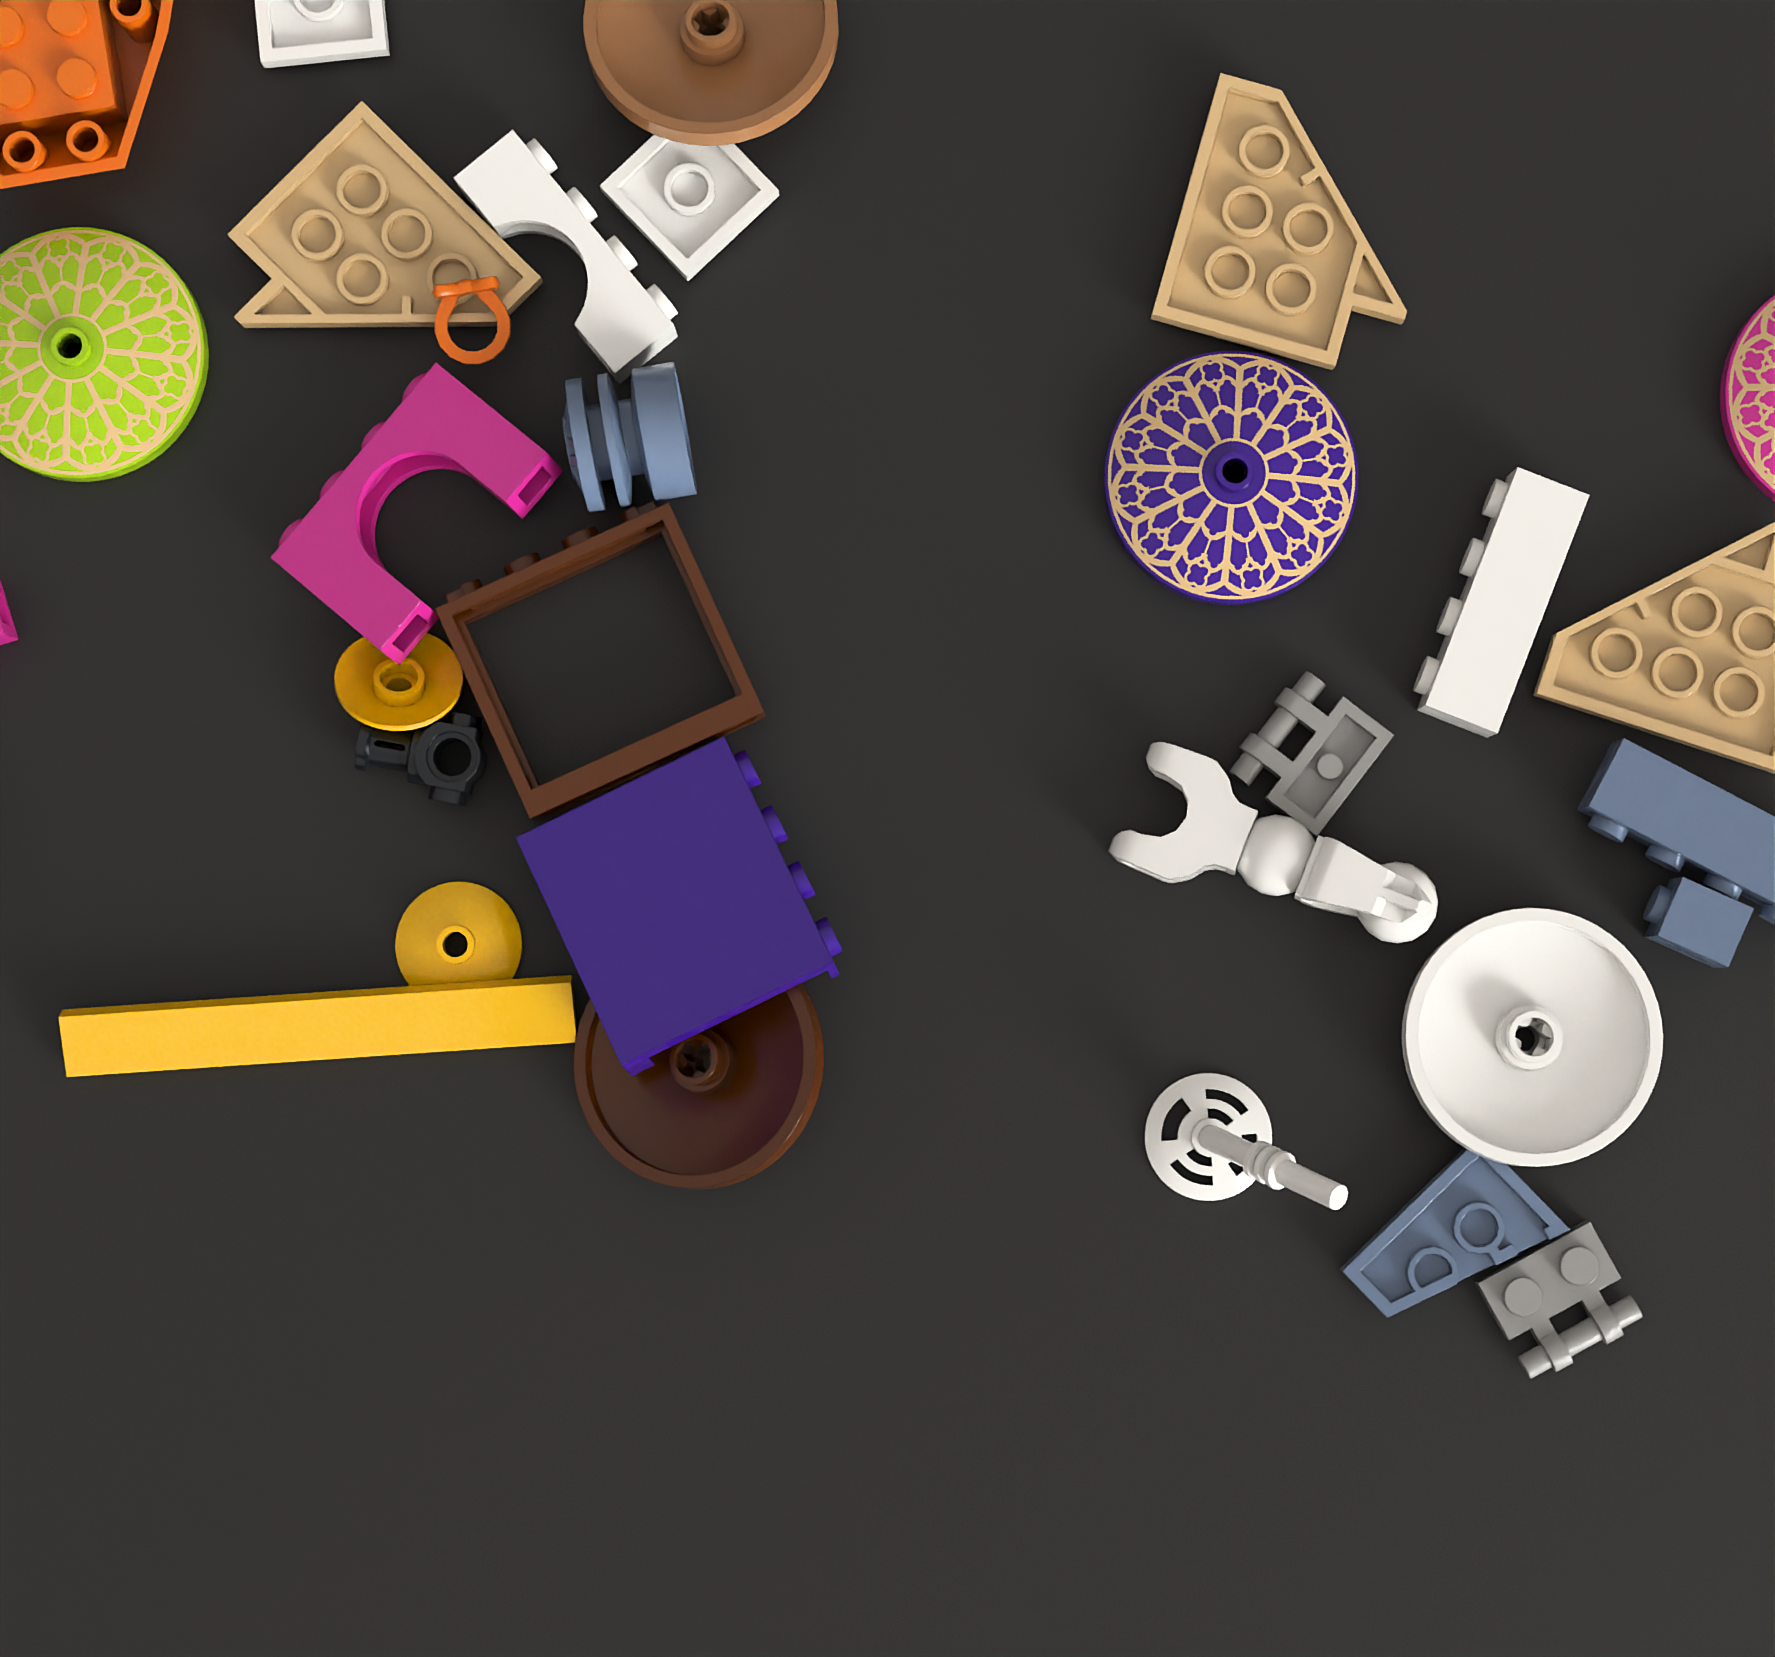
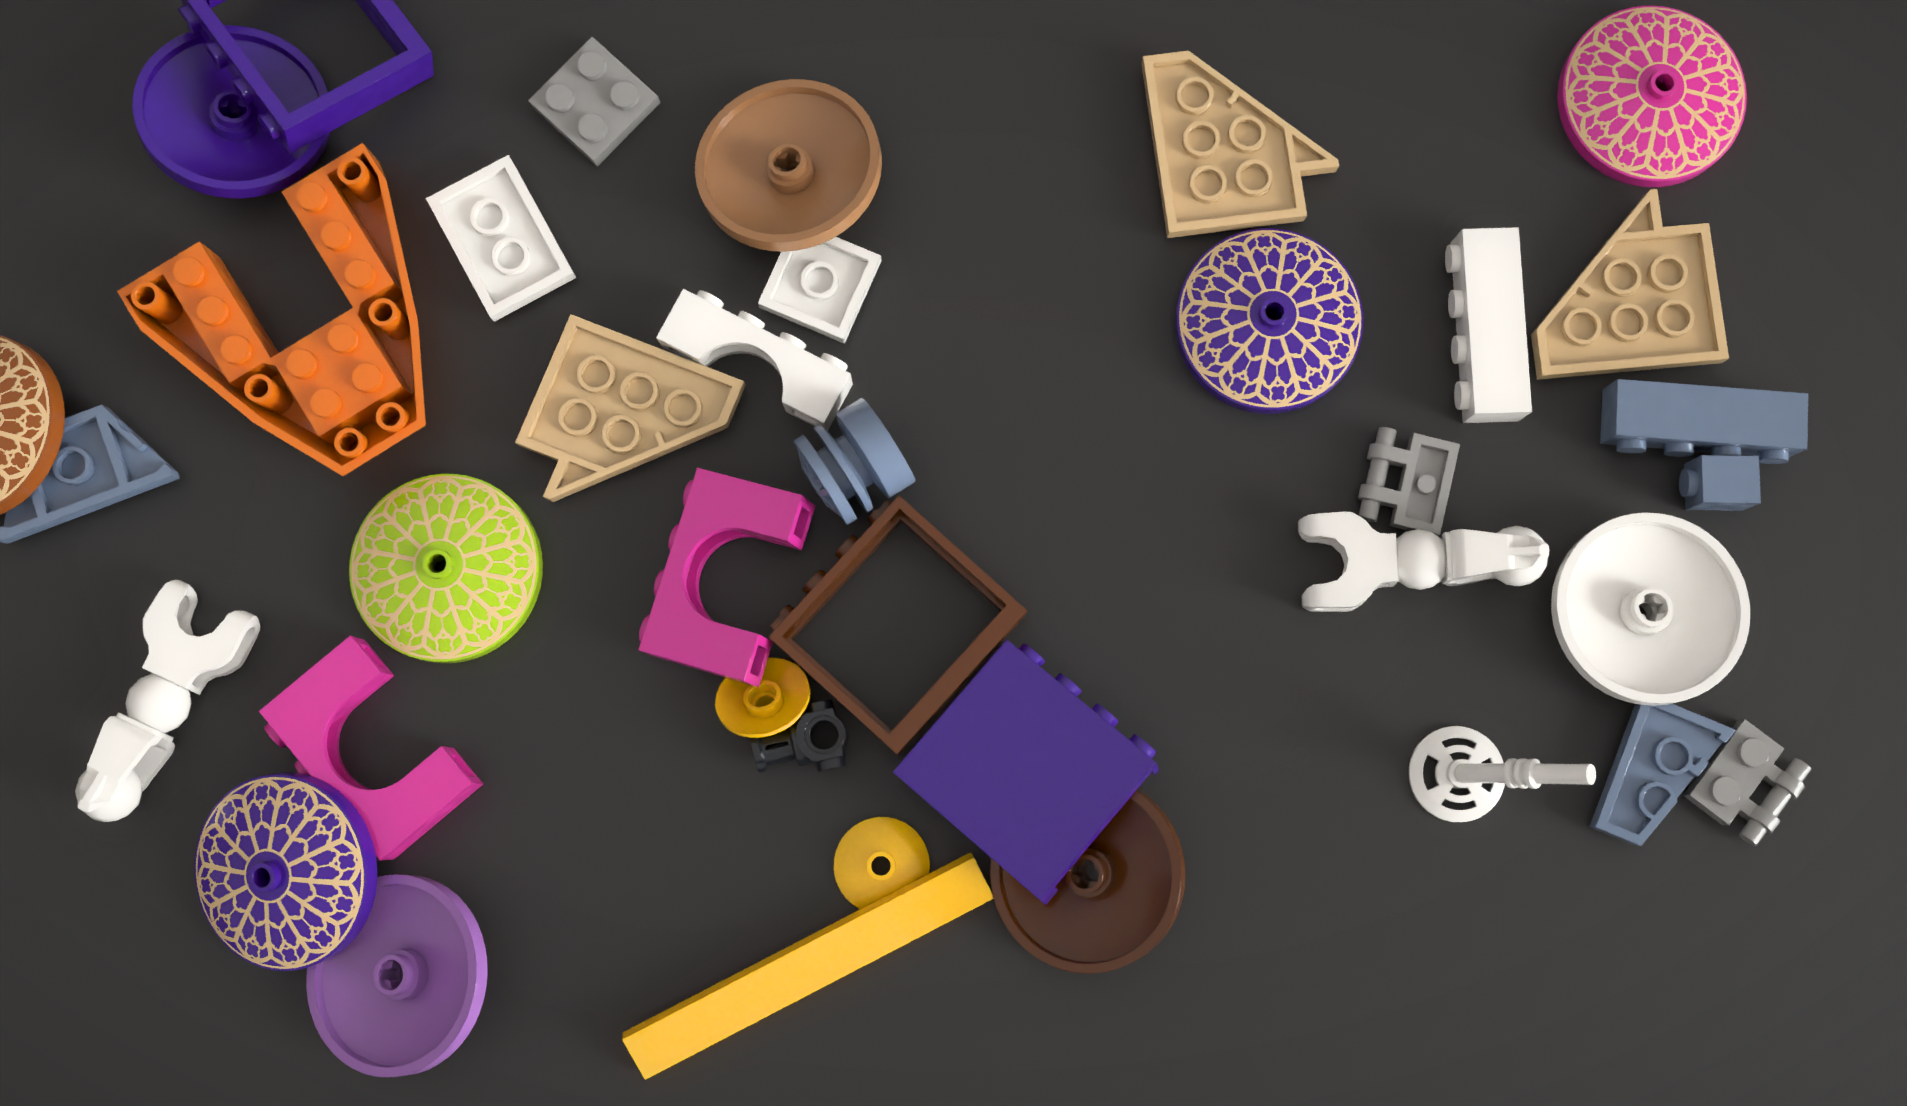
camera: 25 degrees left, 5 degrees down
orange piece [432,276,511,365] -> none

